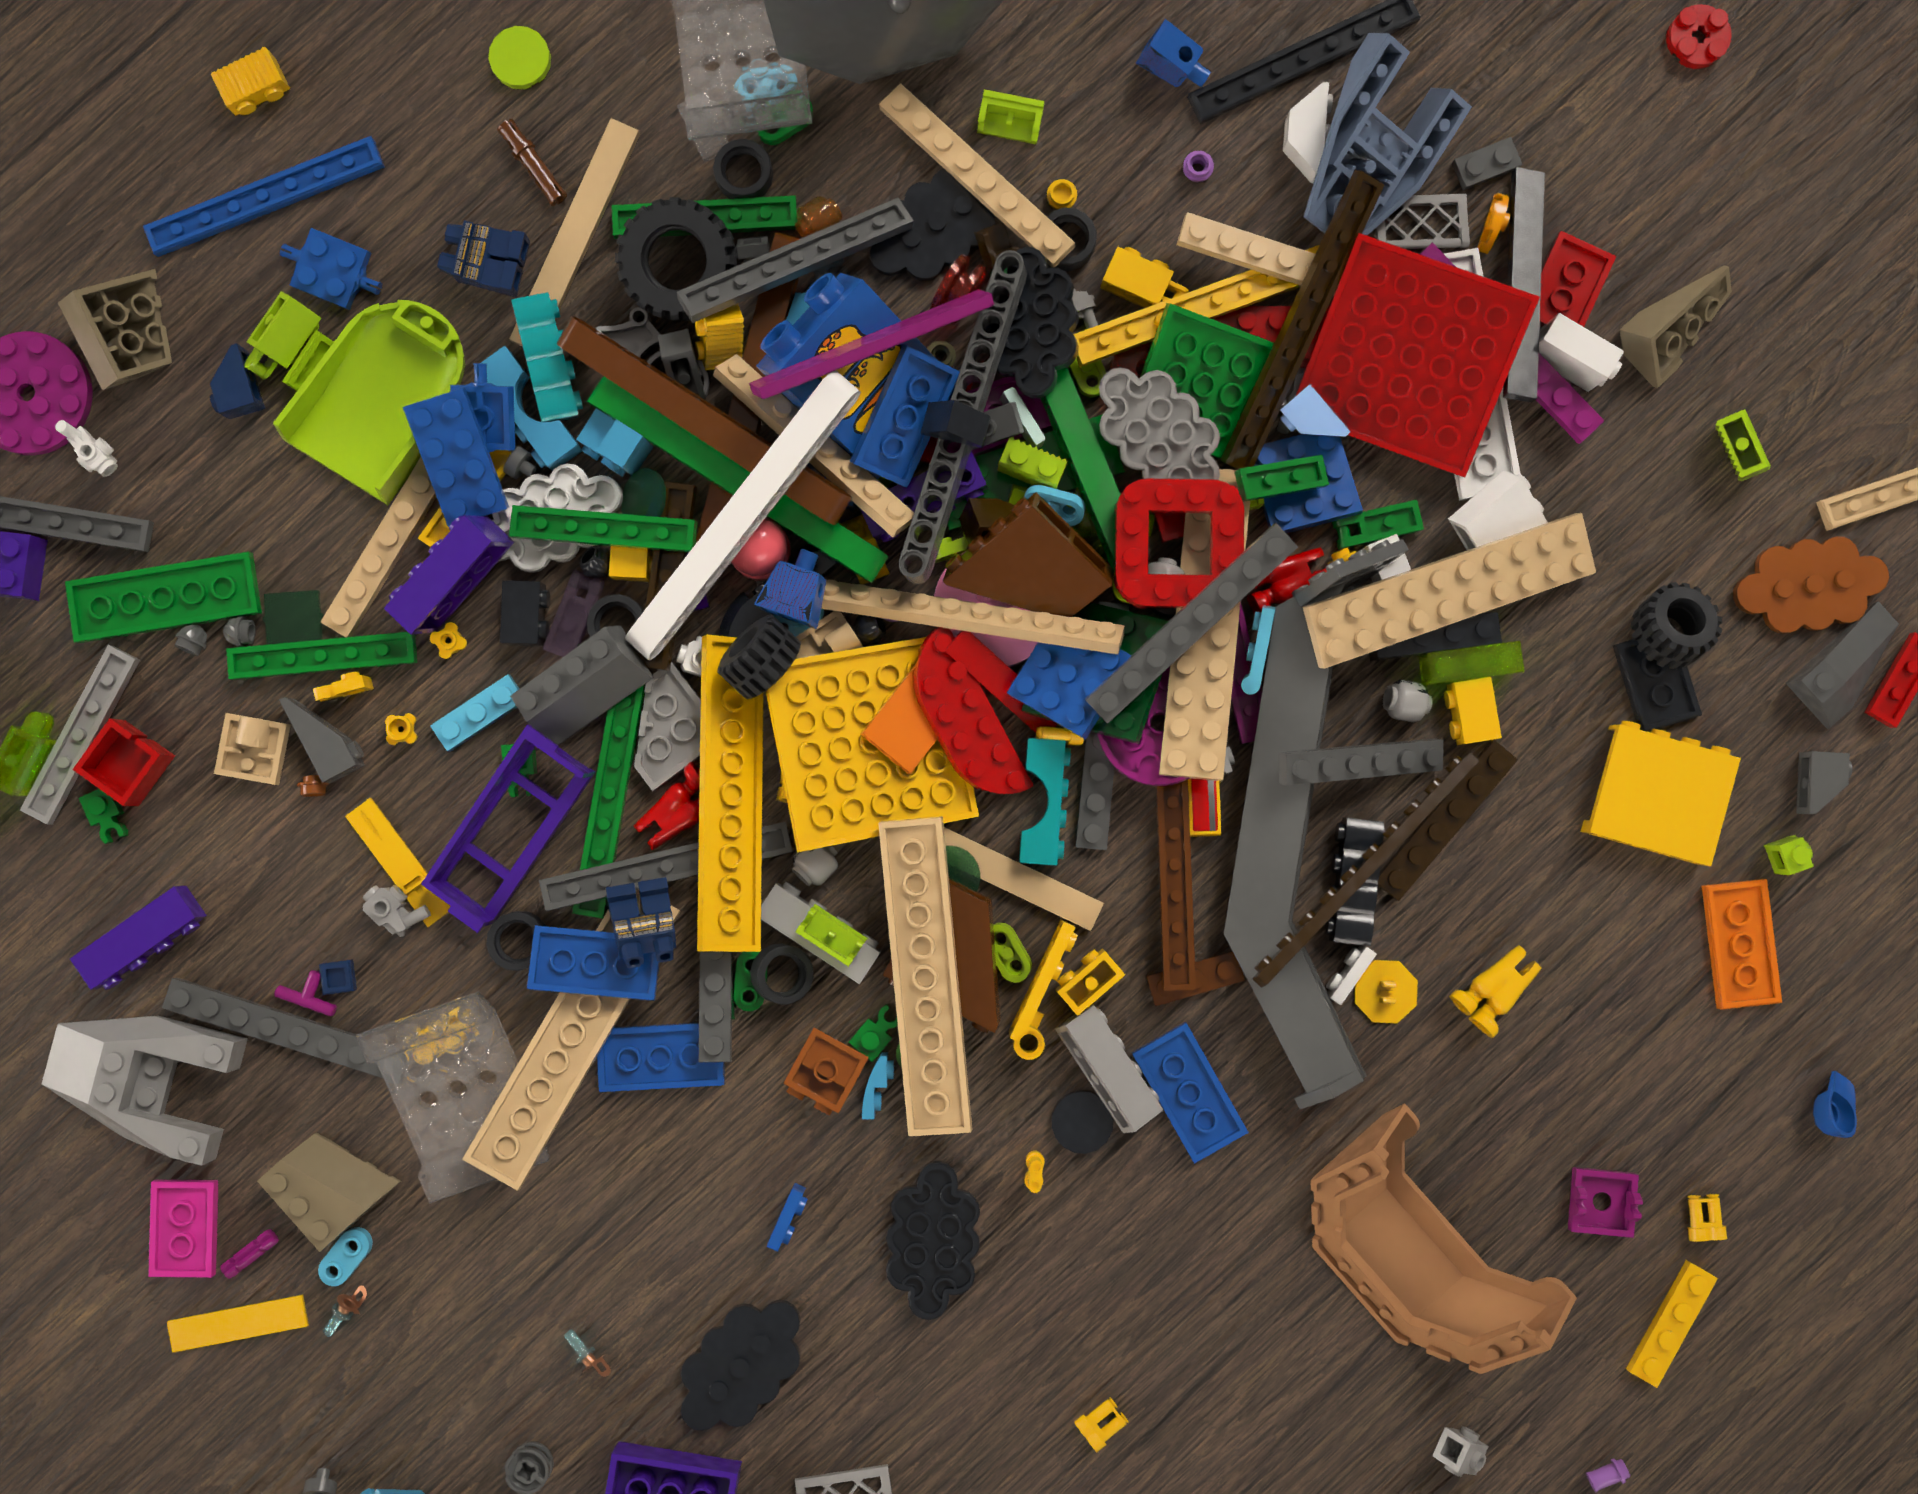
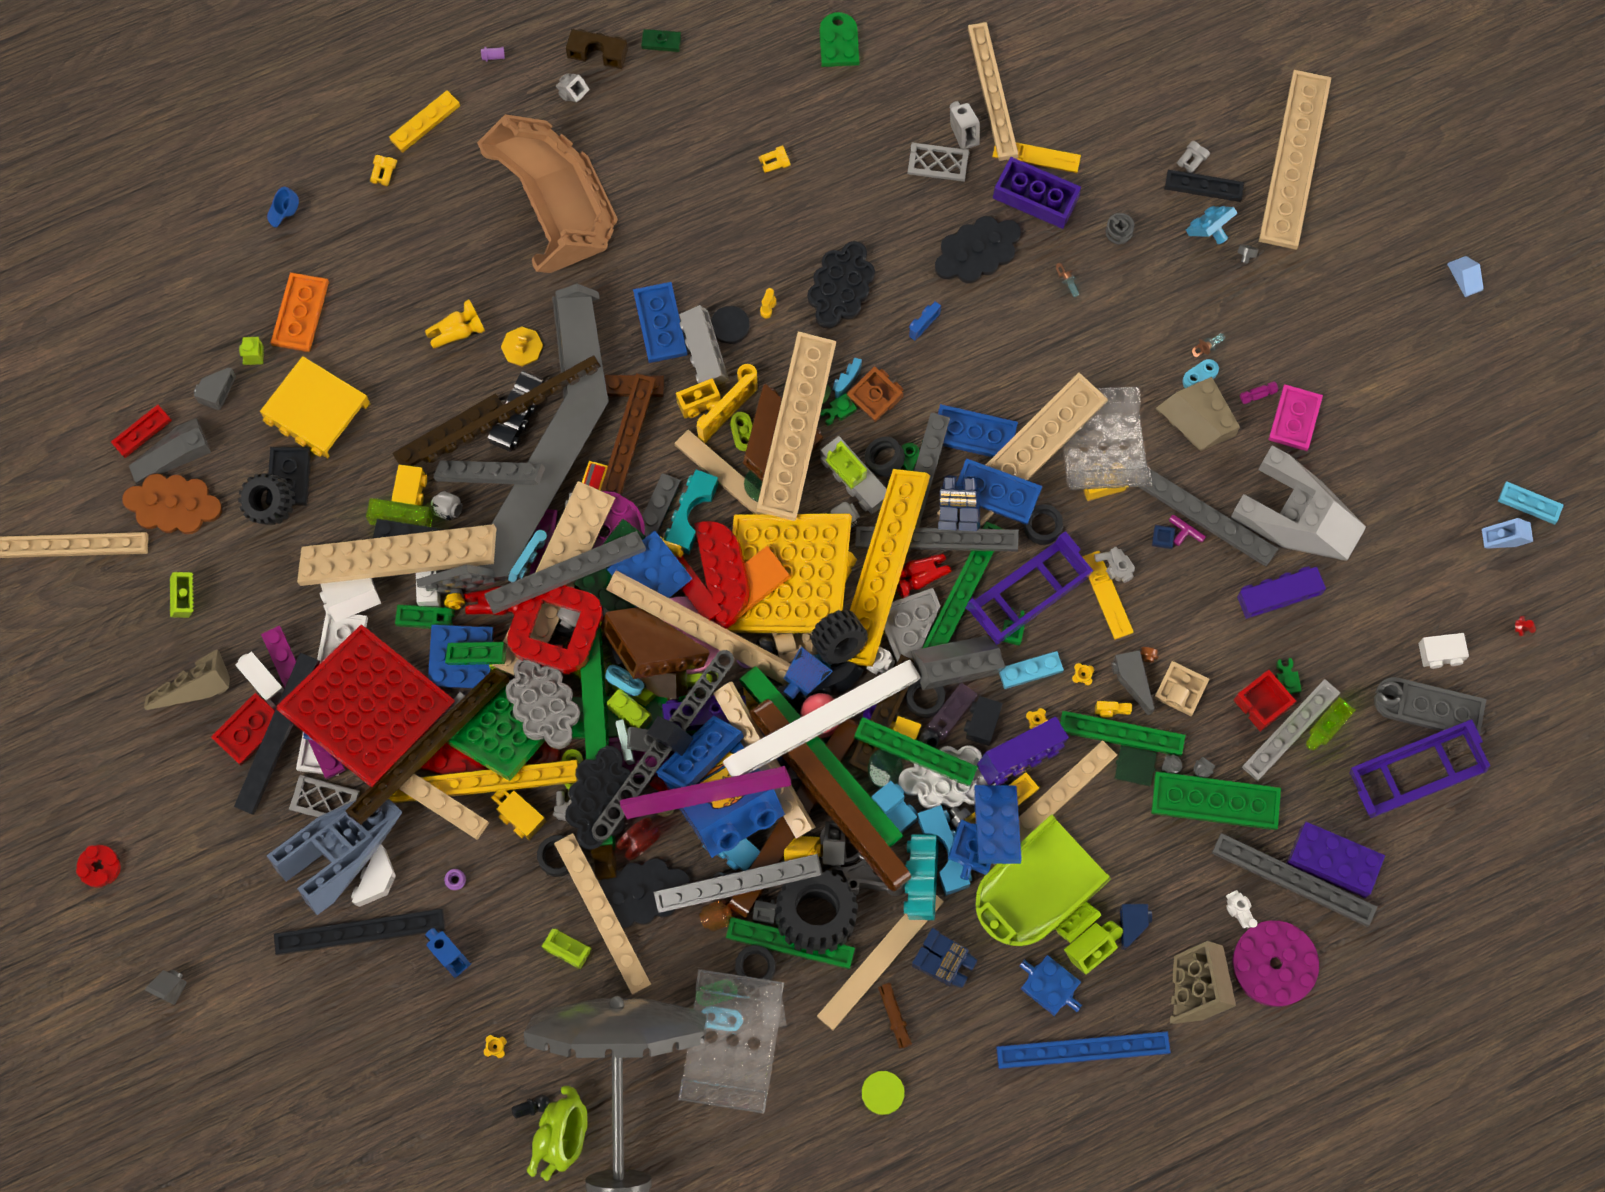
camera: 160 degrees left, 15 degrees down
yellow piece [167,1294,309,1353] -> none
yellow brick [211,47,290,116] -> none
yellow plate [1047,179,1077,210] -> none
light blue slope [1280,384,1350,437] -> none
white plate [1326,945,1377,1005] -> none
dark grey plate [1452,137,1523,191] -> none
light orange plate [1477,193,1510,254] -> none
magenta piece [1568,1167,1643,1238] -> none

